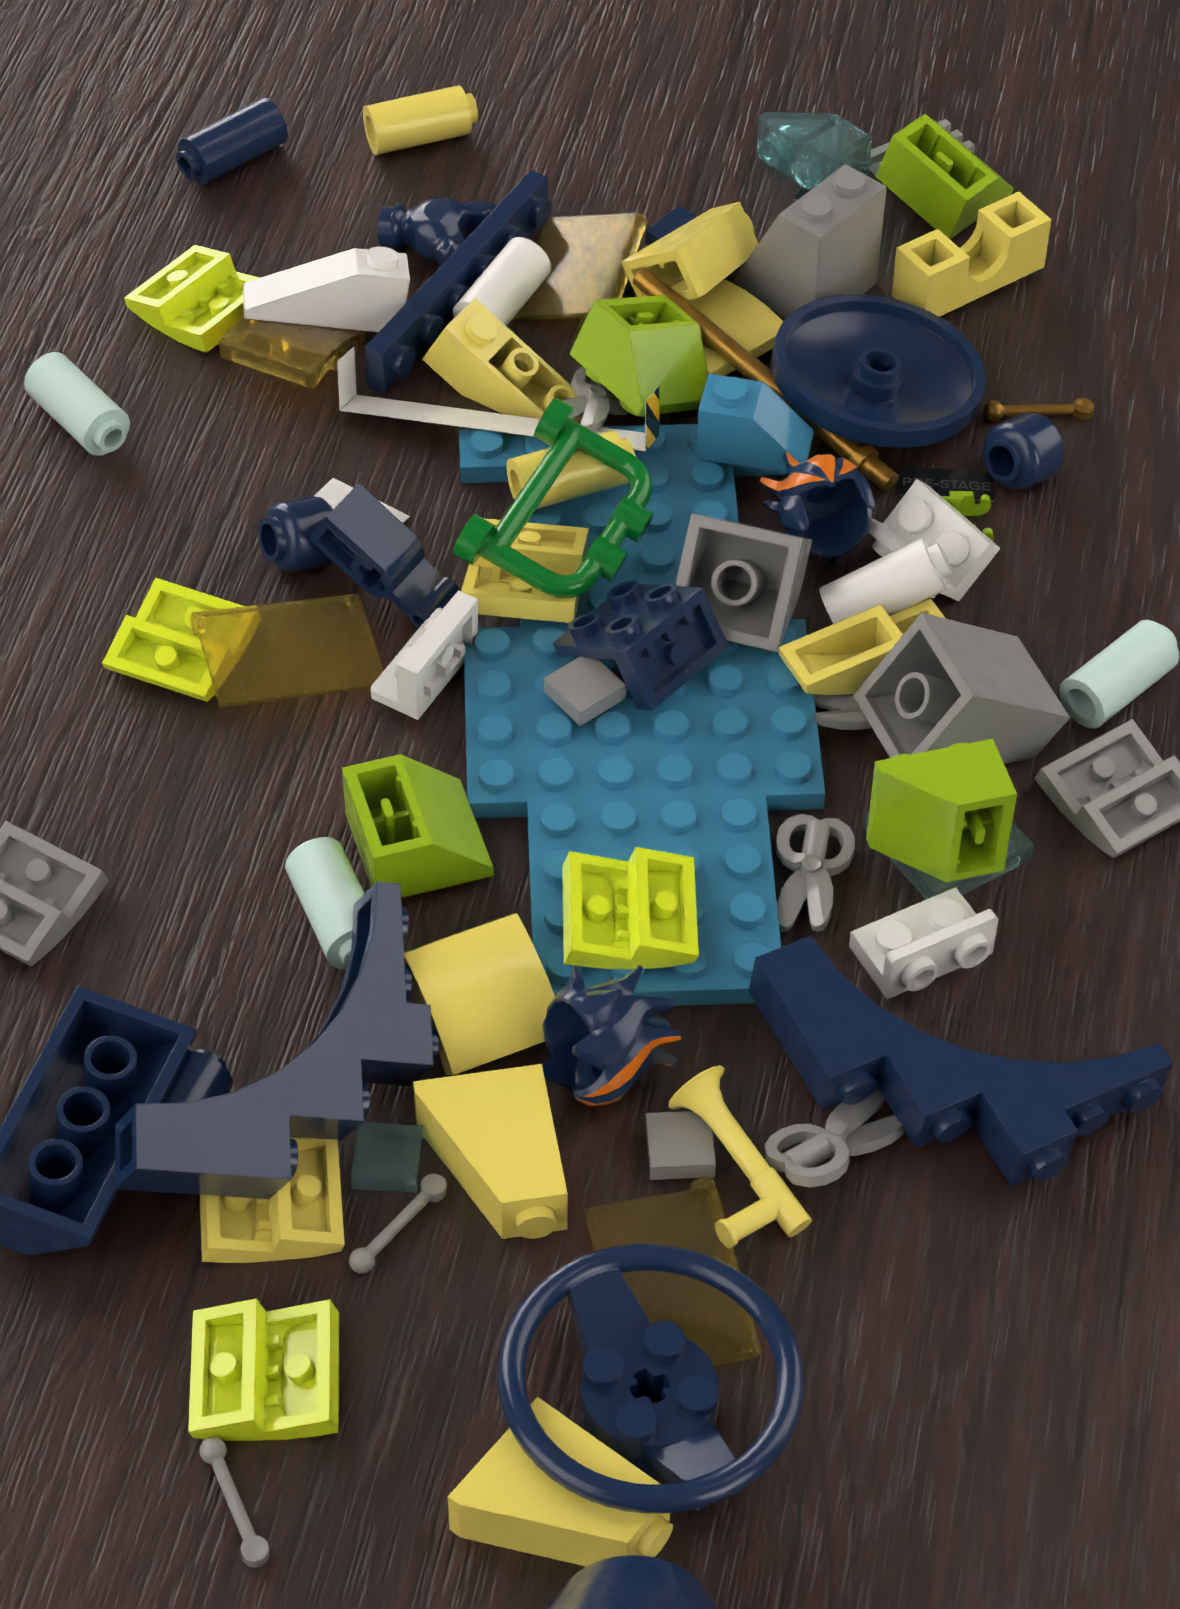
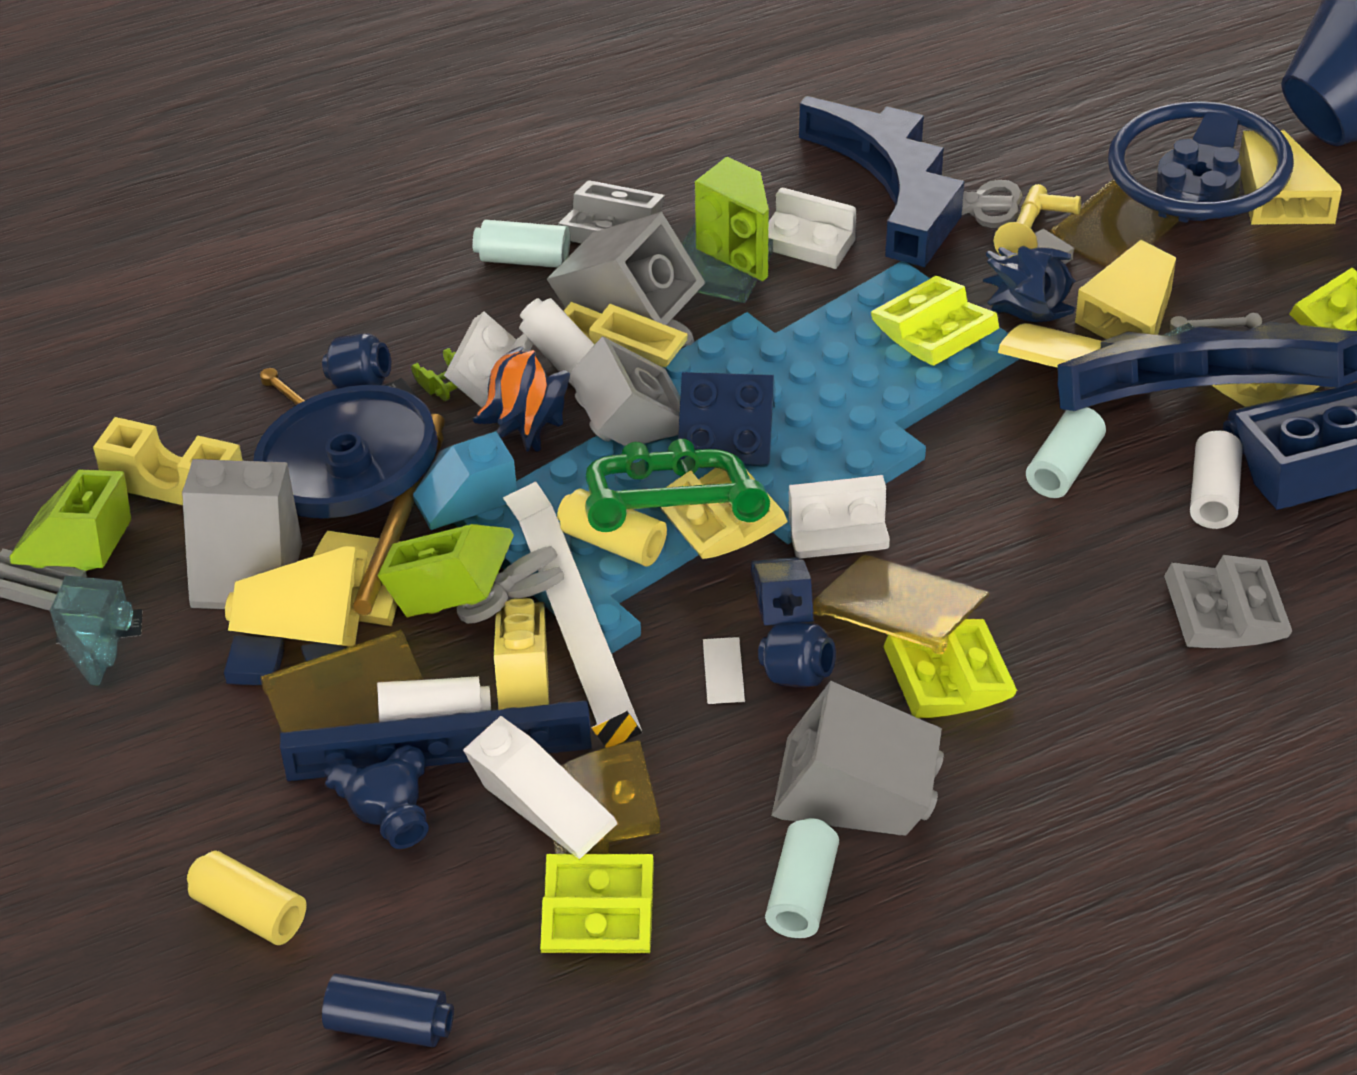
camera: 125 degrees left, 5 degrees down
lime slope [342,754,494,898] -> none
light grey tile [544,656,626,726] -> none
light grey piece [776,814,855,932] -> none
none -> light grey slope [771,681,944,836]
none -> white brick [1190,431,1243,529]

